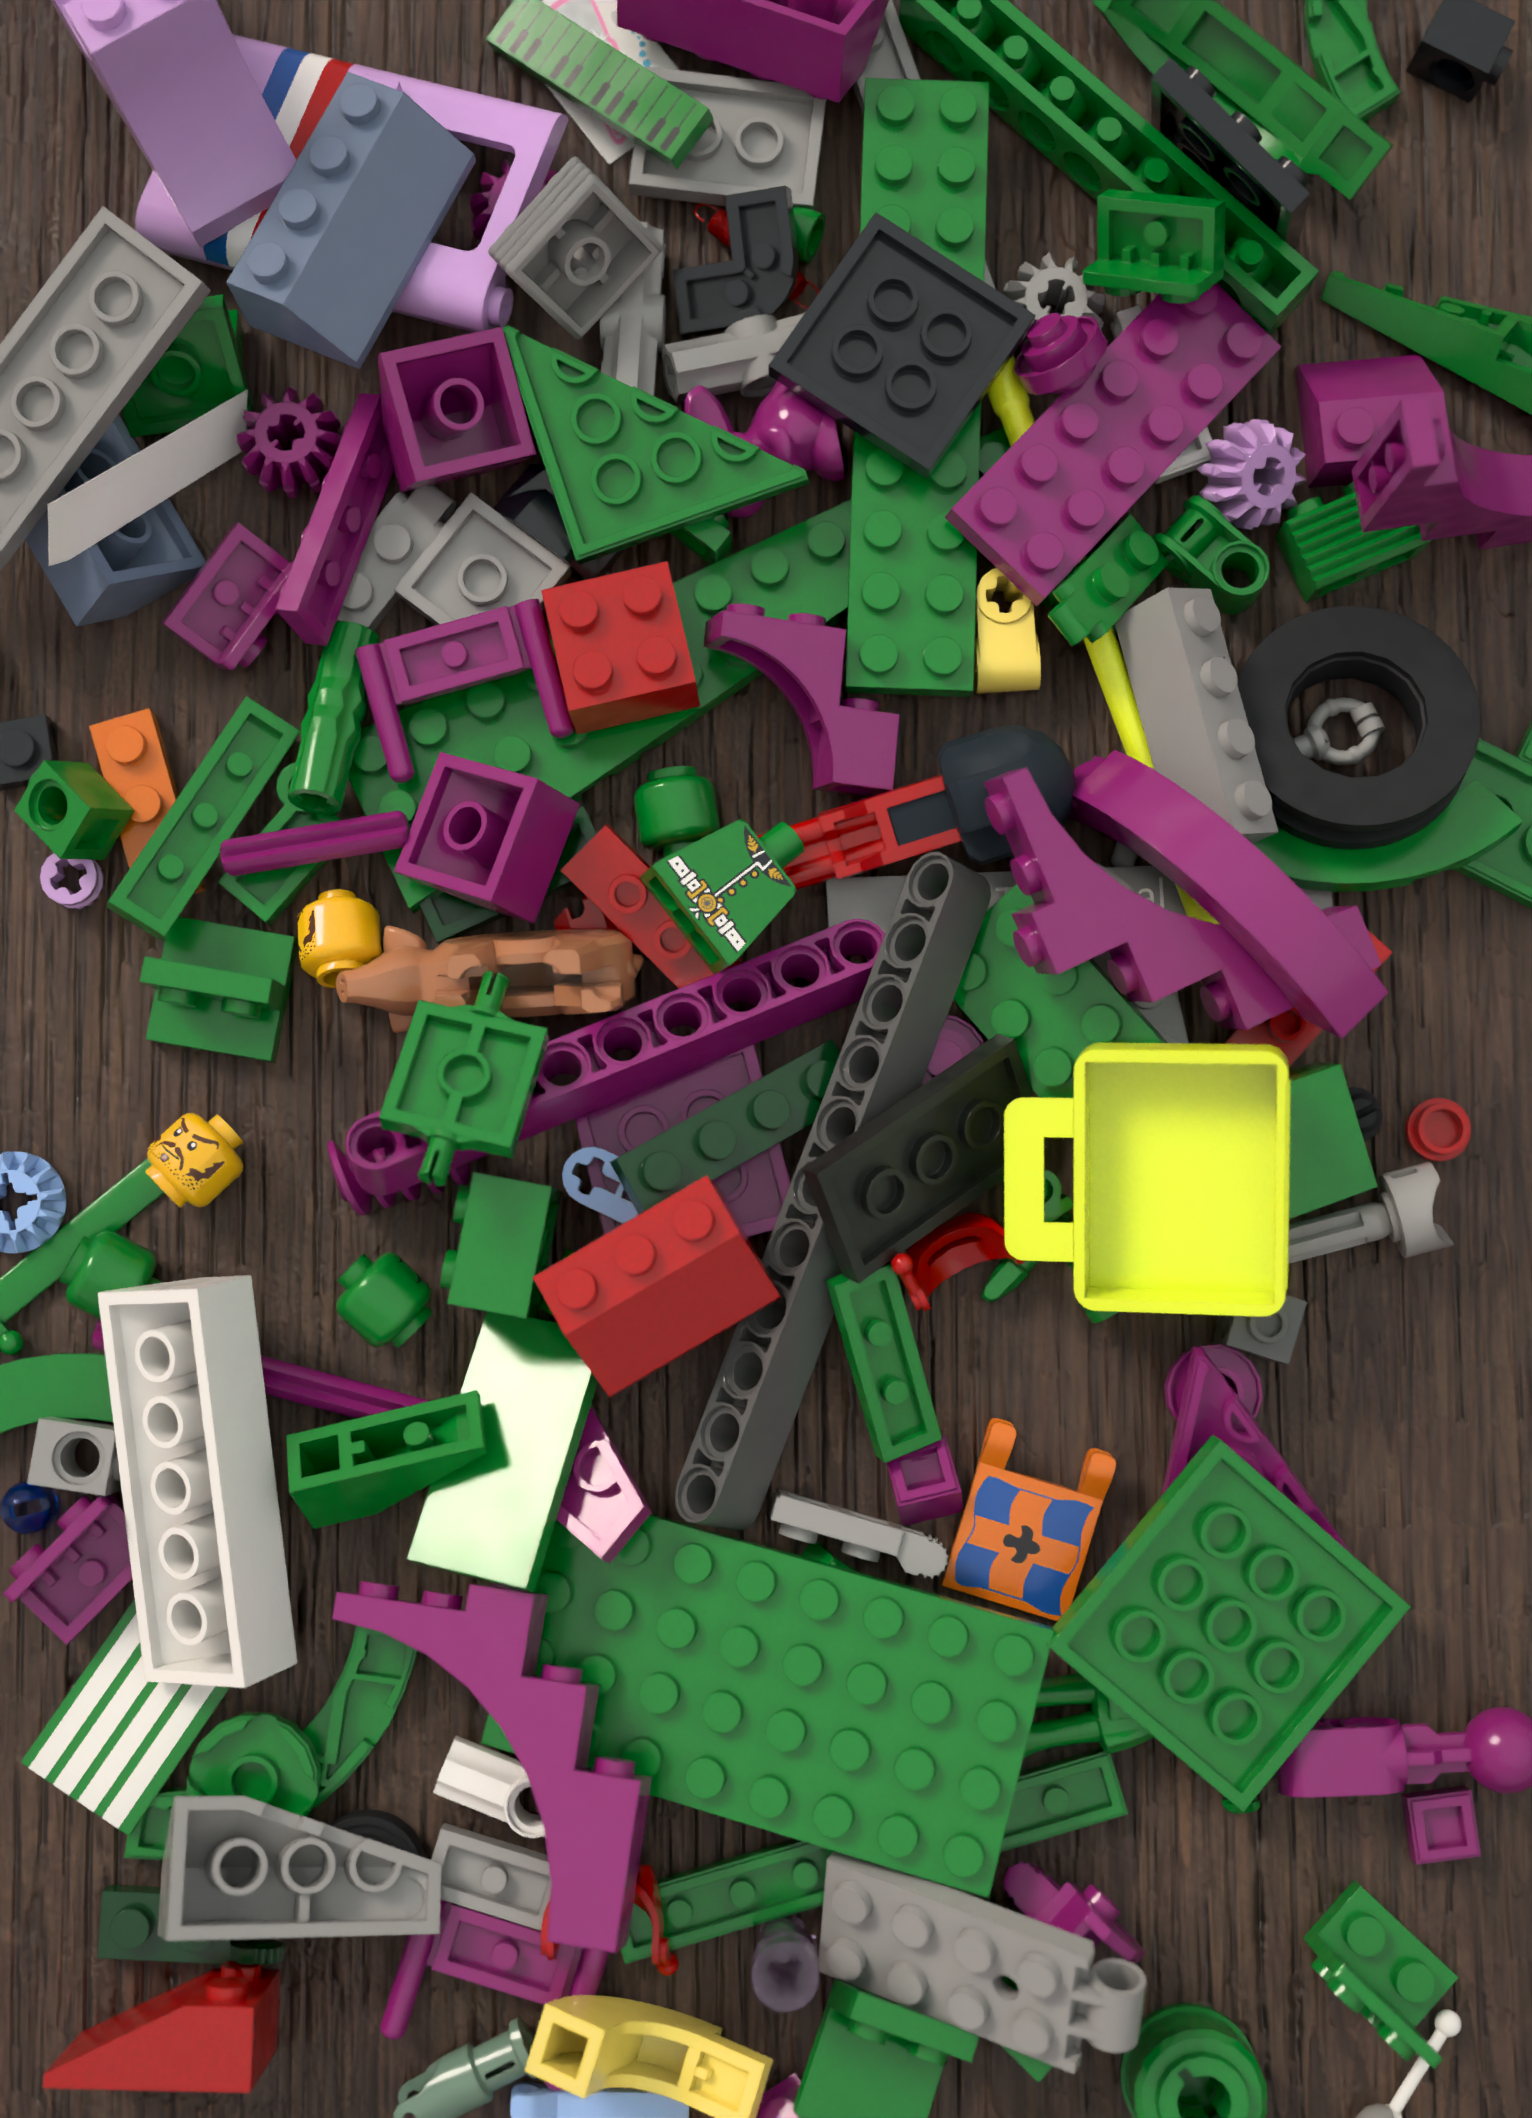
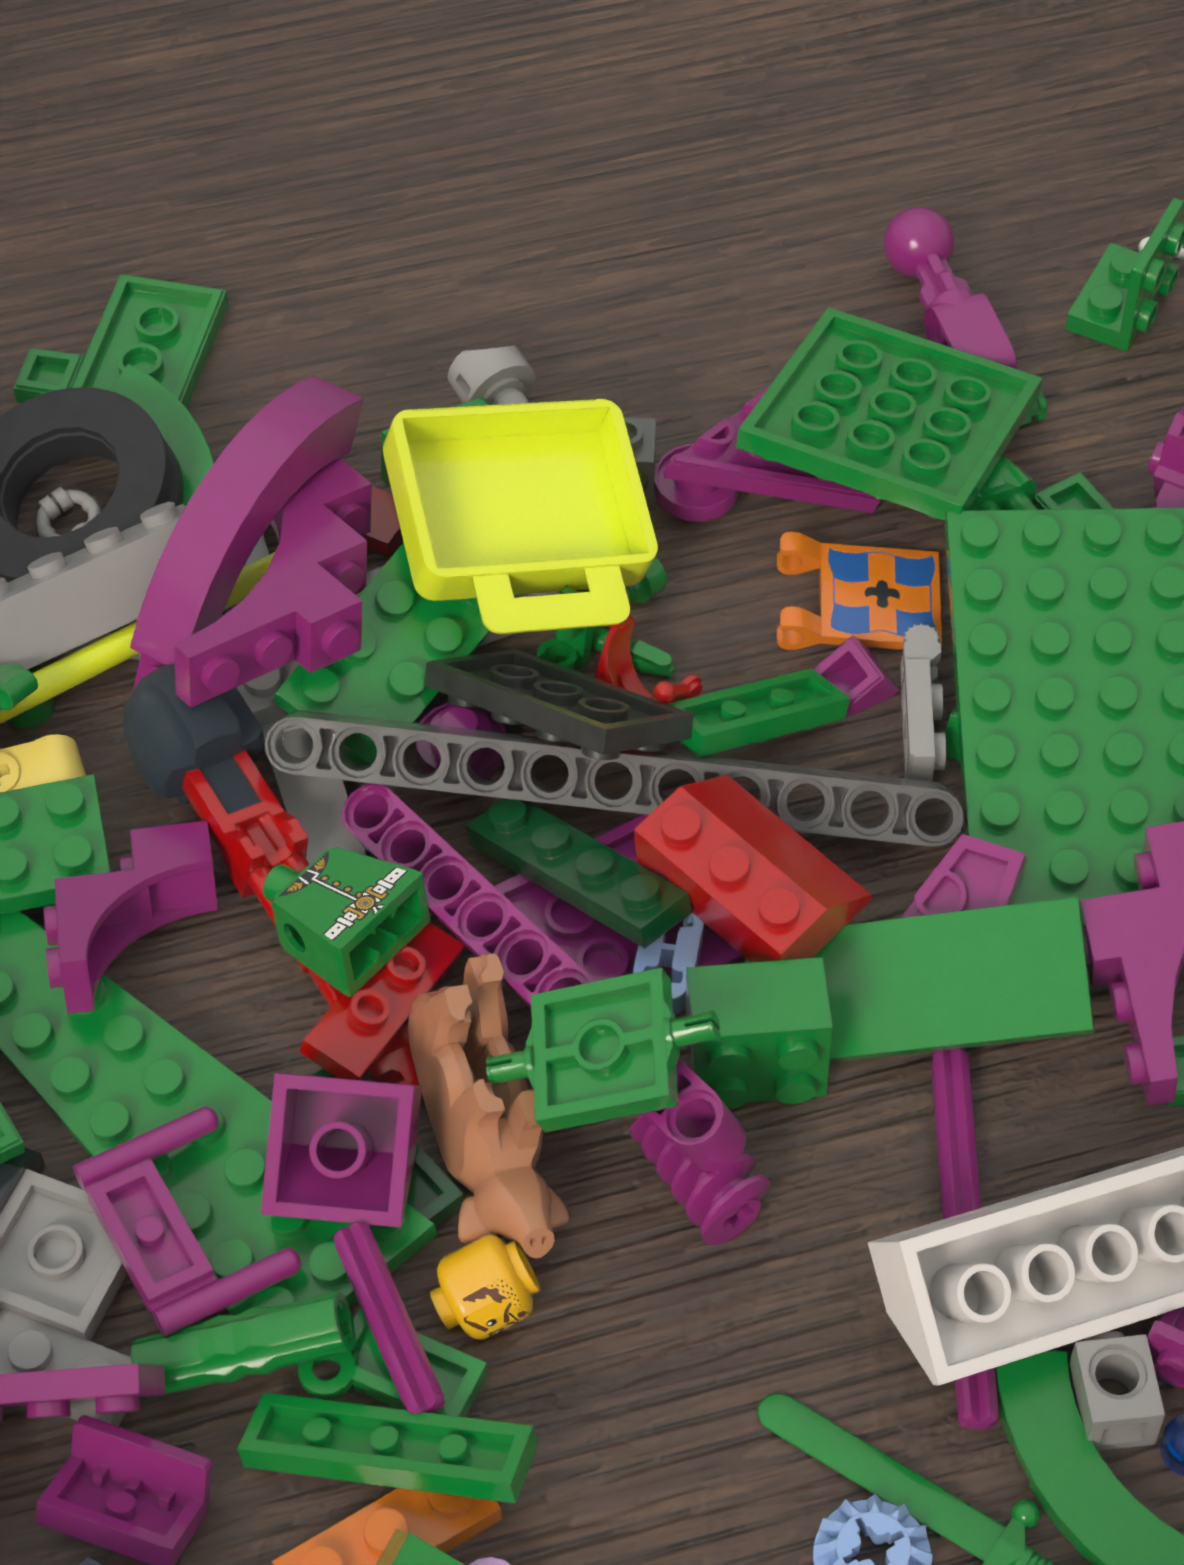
camera: 100 degrees left, 30 degrees down
green head [59,1230,163,1320] -> none
green bracket [139,917,298,1063] -> none
yellow head [145,1113,243,1208] -> none
green slope [286,1390,487,1529] -> none
green head [336,1252,433,1349] -> none
red brick [541,561,700,735] -> none
green head [634,766,720,857] -> none
magenta tile [1401,1785,1481,1865] -> none
red plate [1405,1098,1471,1162] -> none

